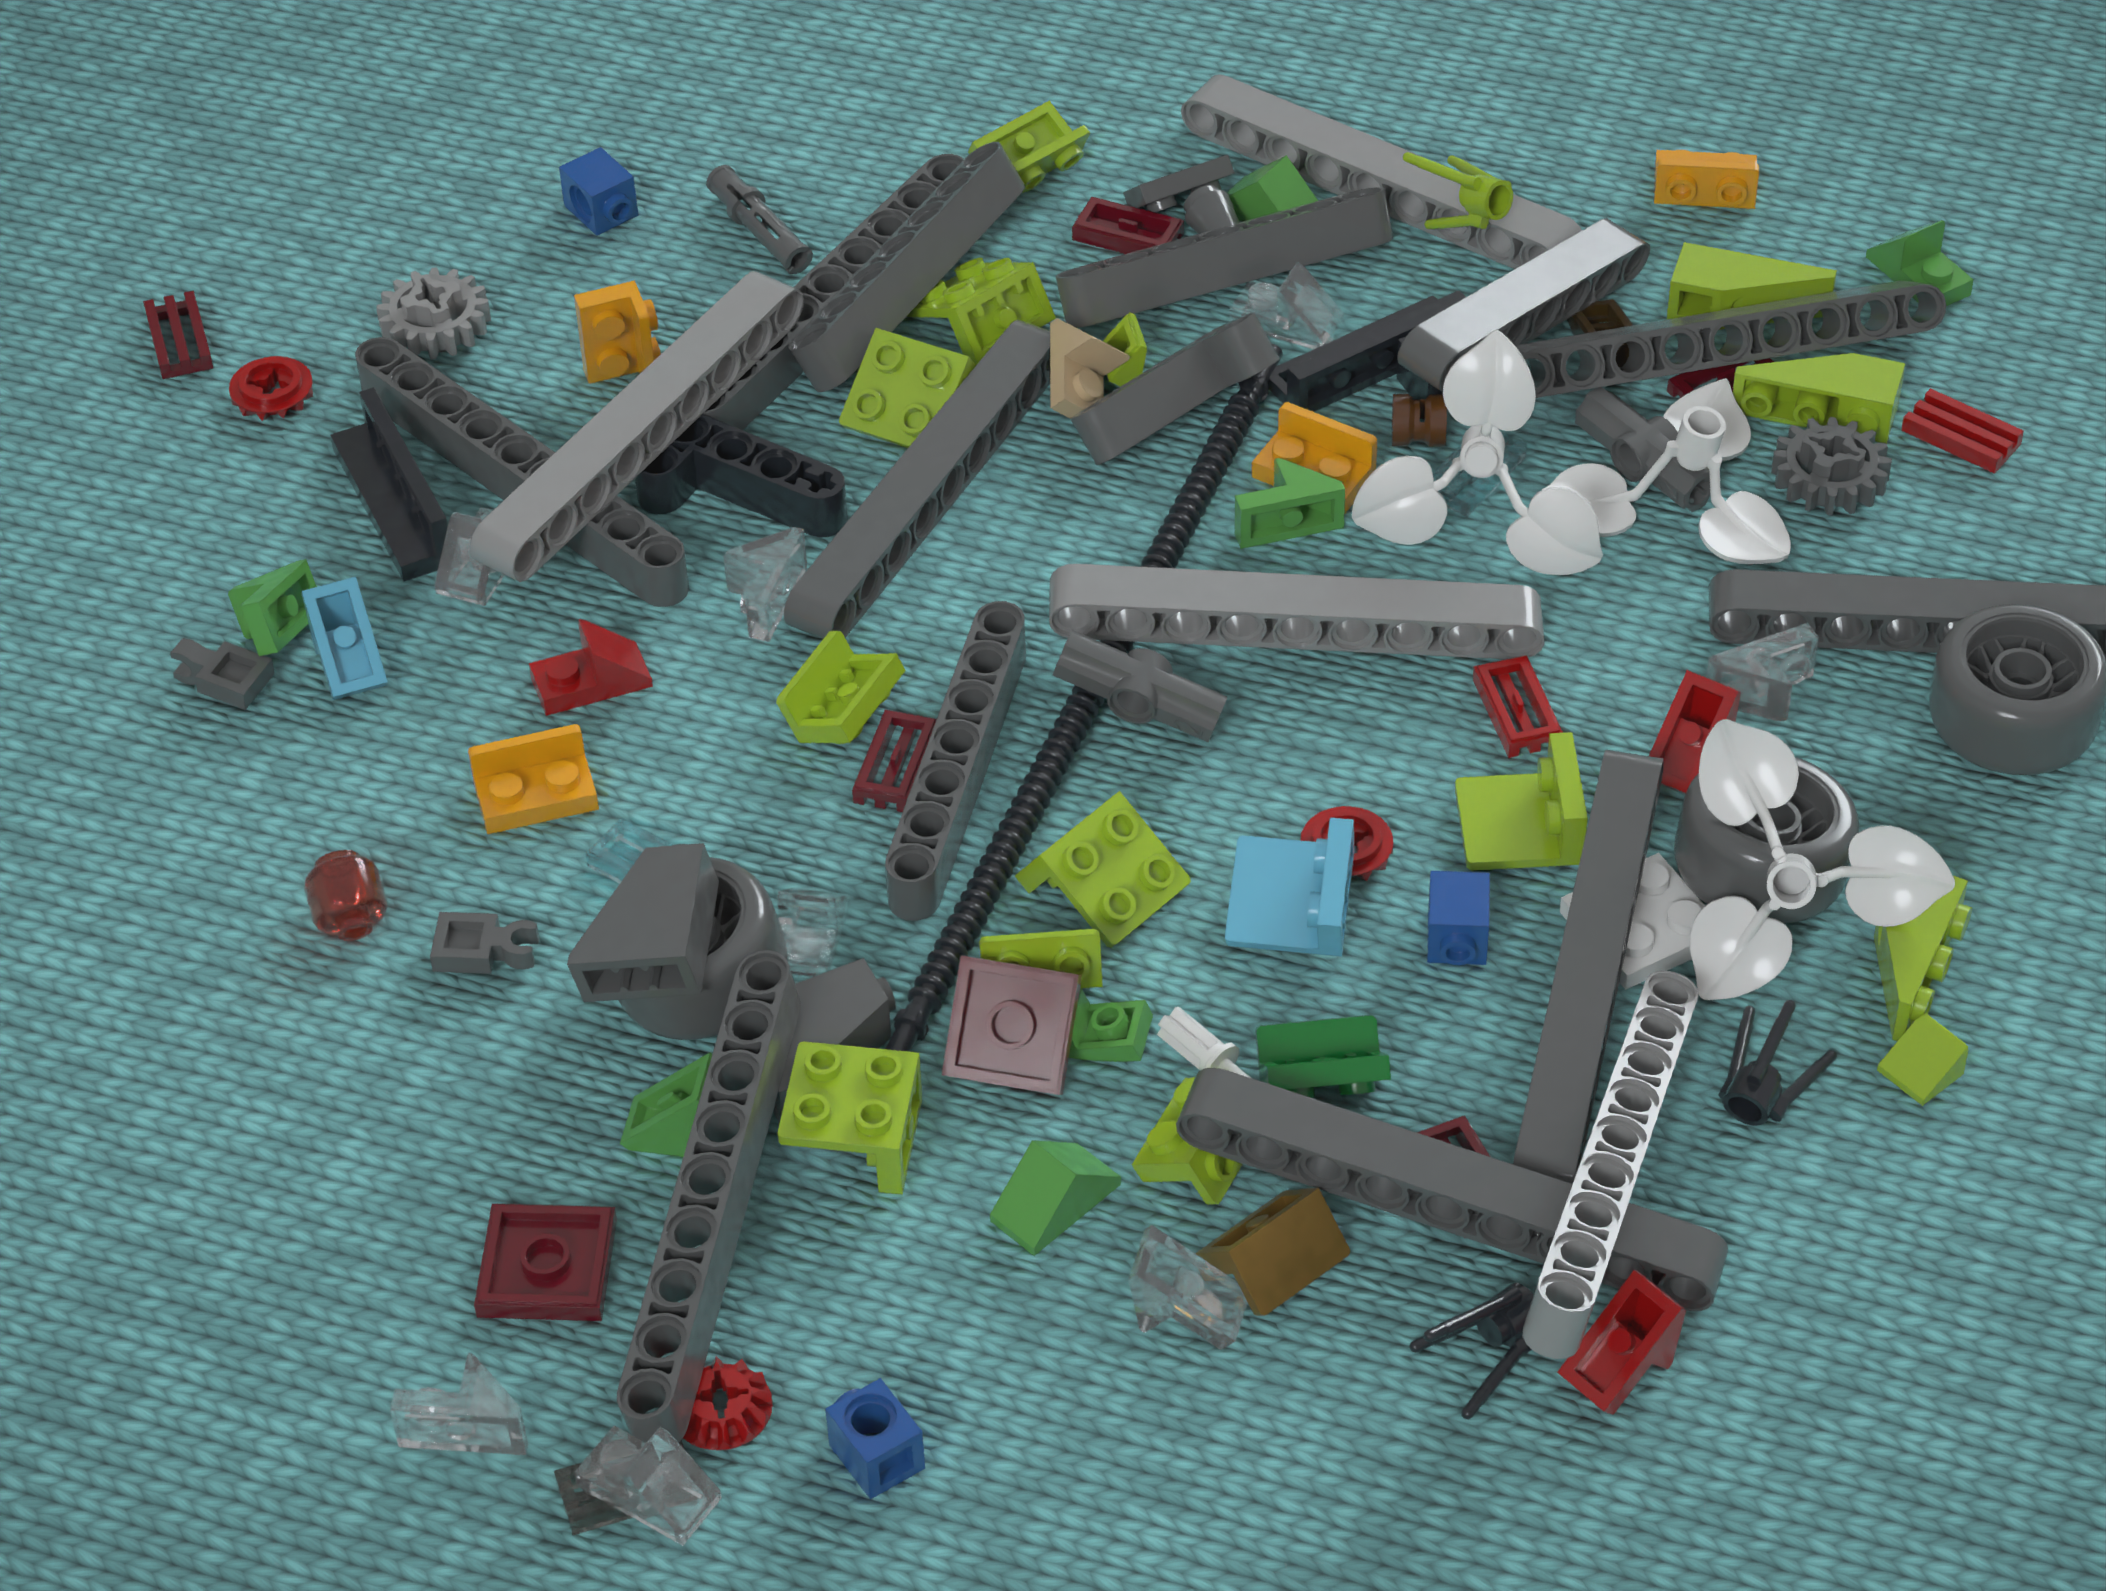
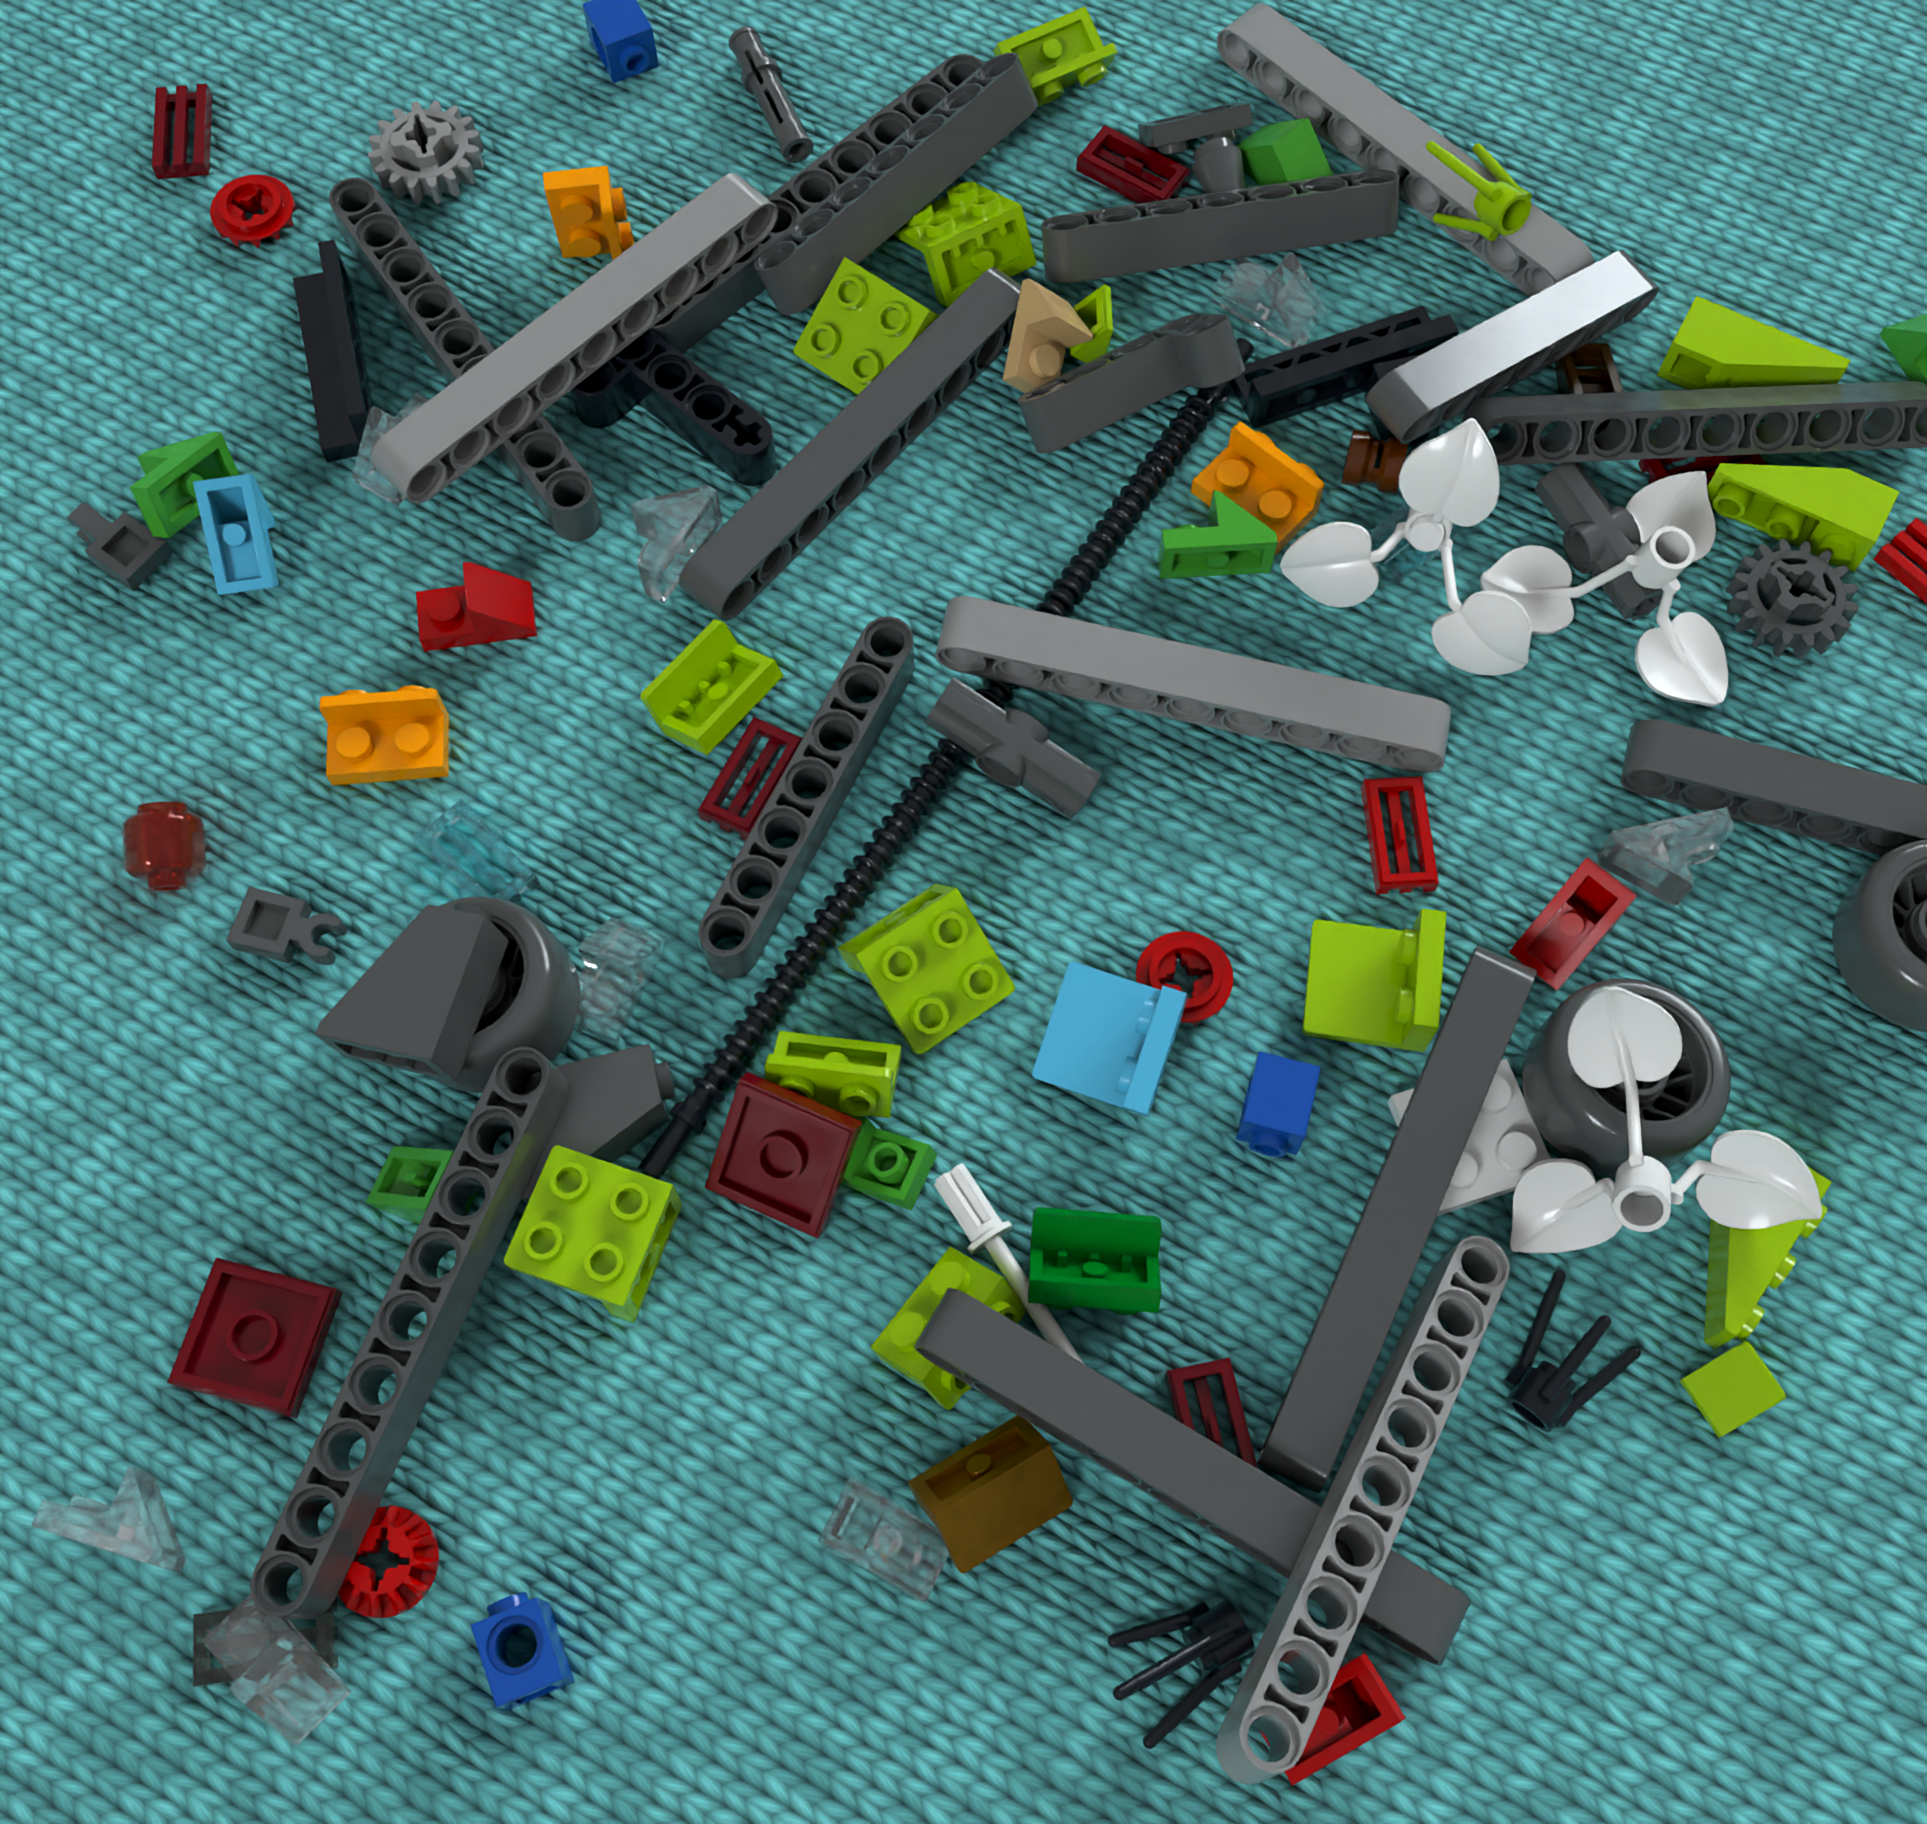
camera: 10 degrees right, 20 degrees up
bright green slope [990,1140,1121,1256] -> none
light orange bracket [1654,149,1759,209] -> none

